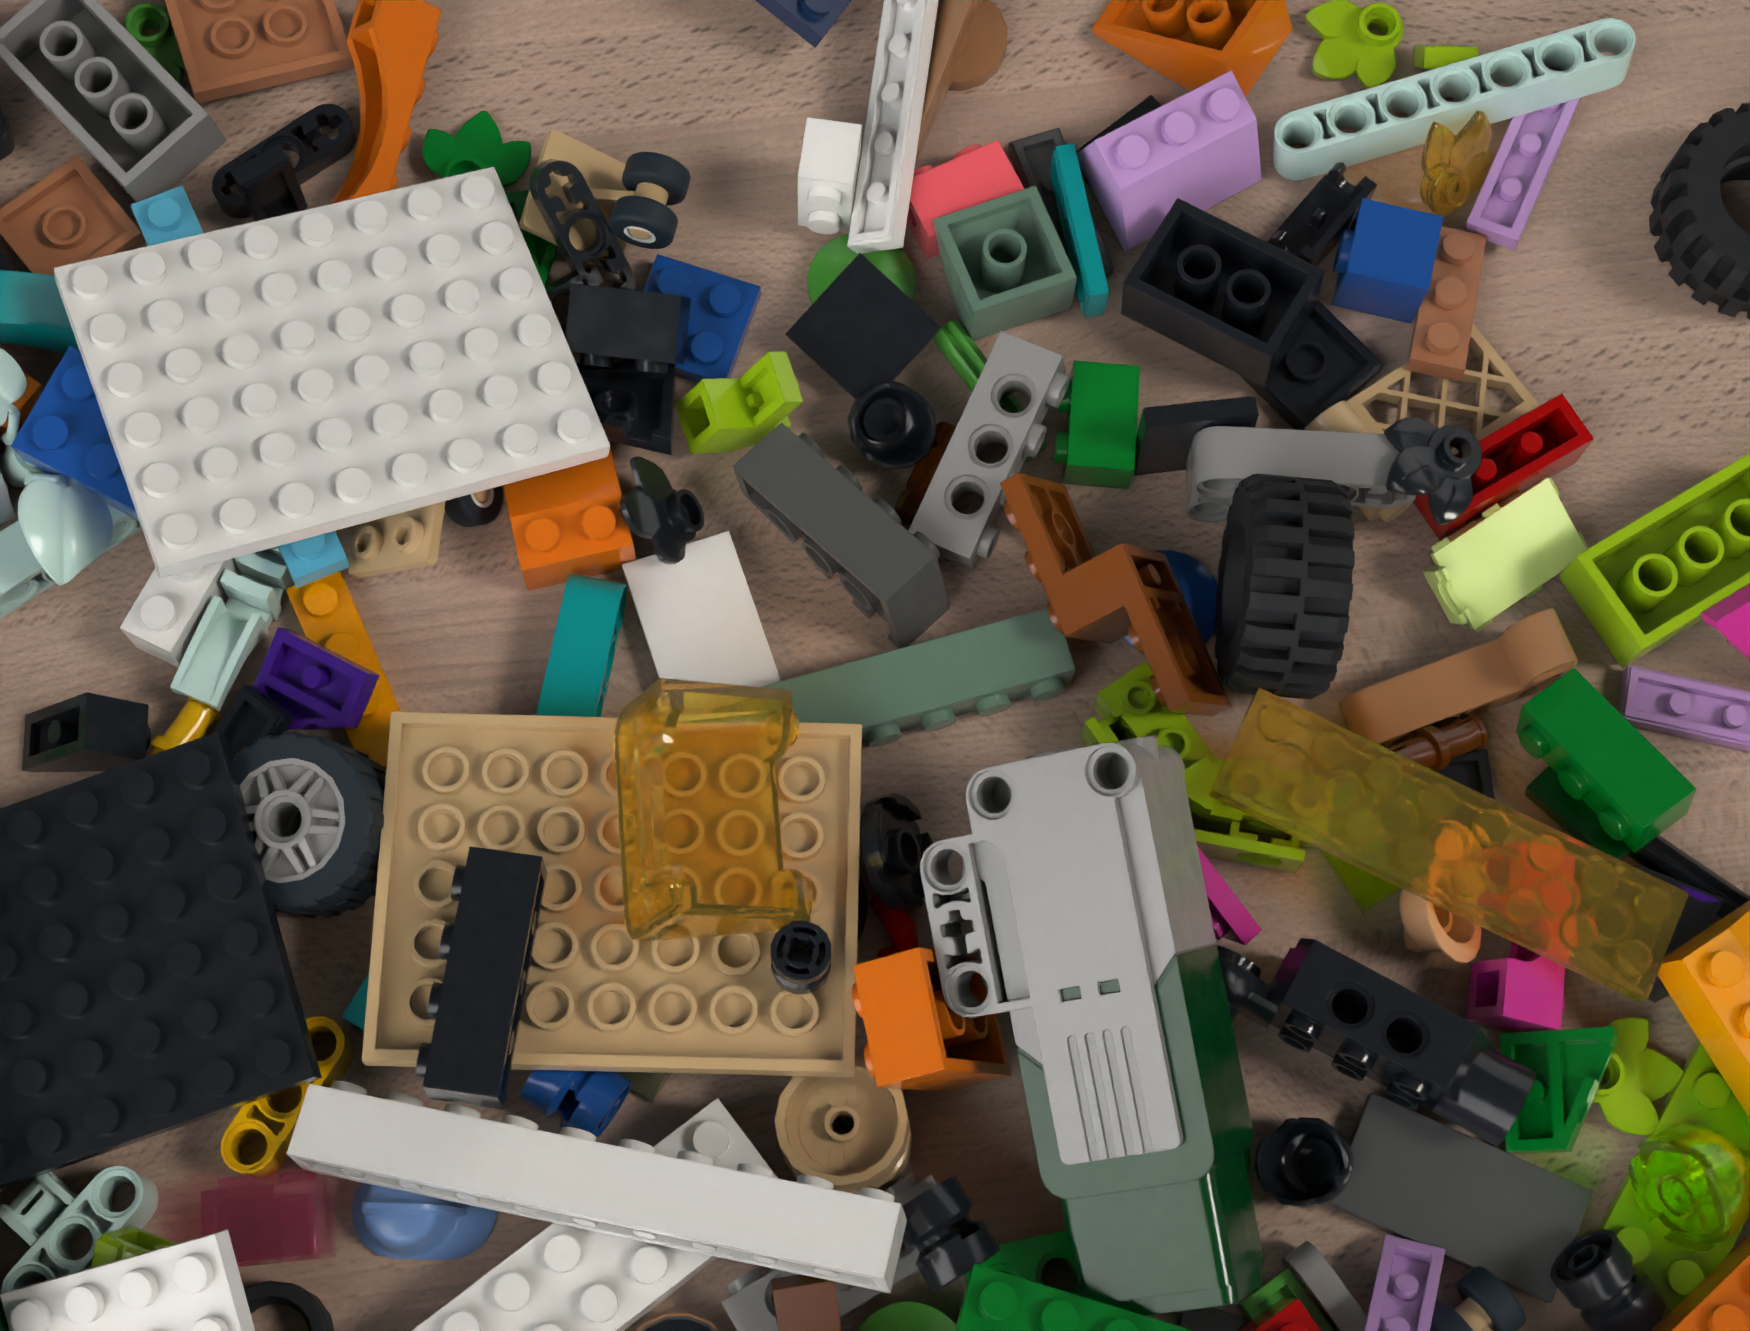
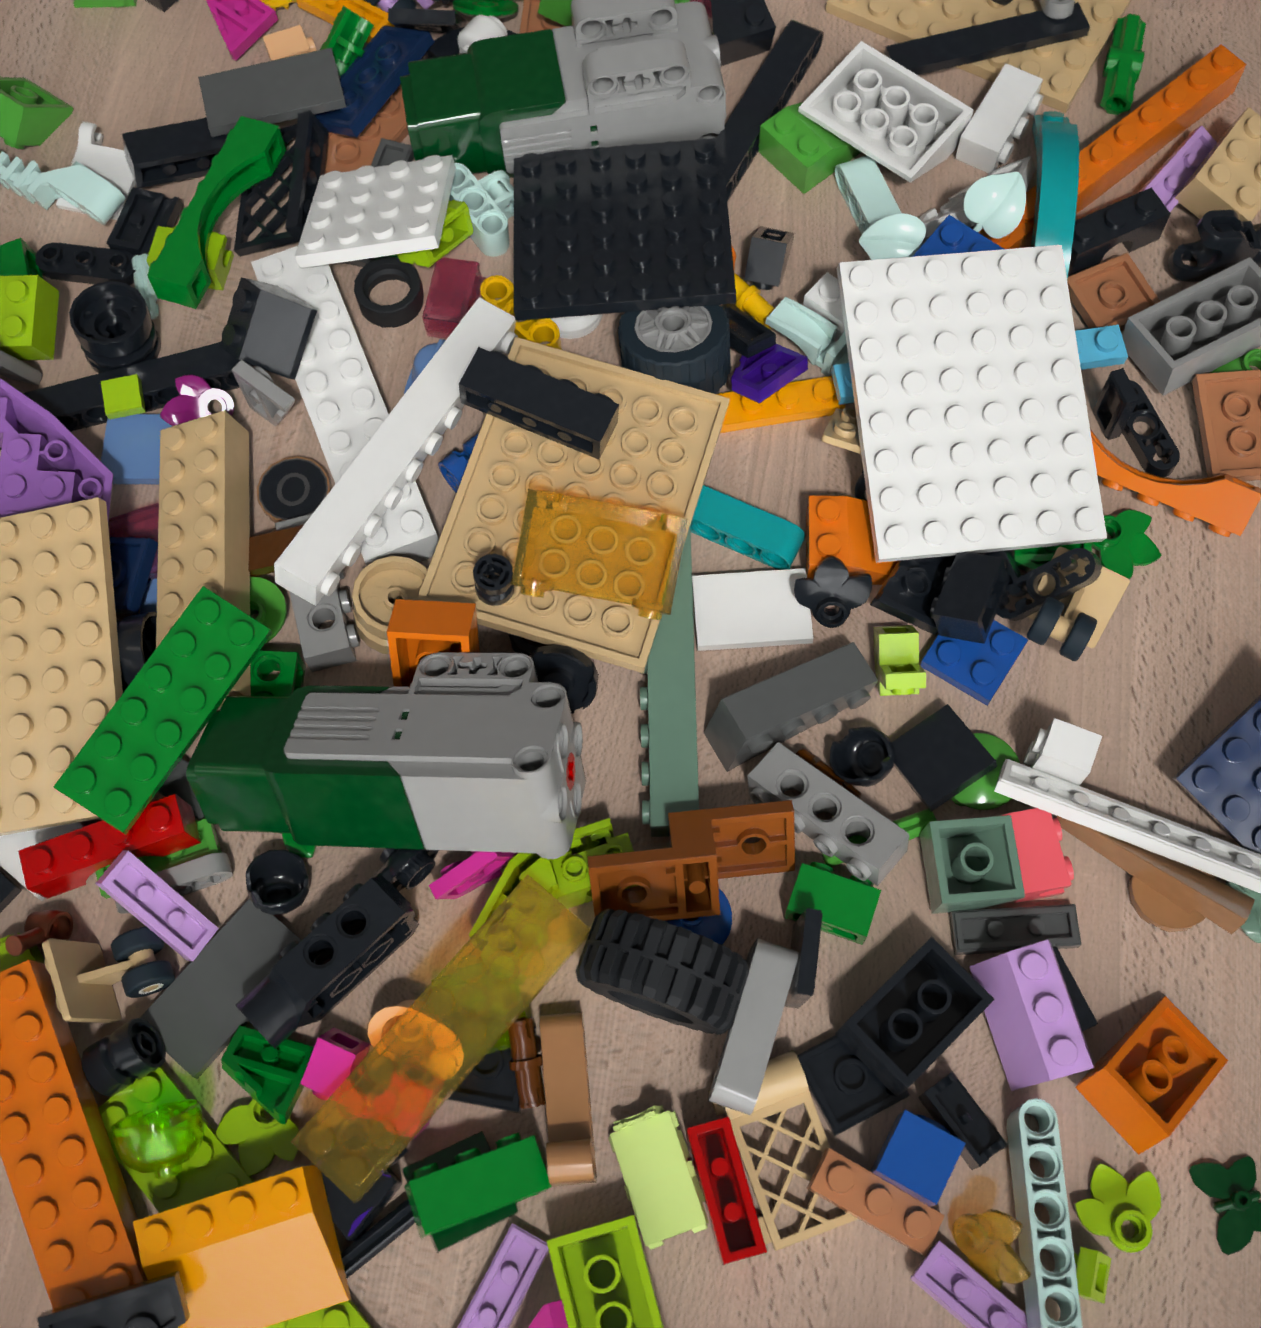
camera: 115 degrees right, 5 degrees down
black wheel [902,1176,1001,1293] -> none
teal tile [1049,143,1109,318] -> none
black plate [1384,417,1482,526] -> none

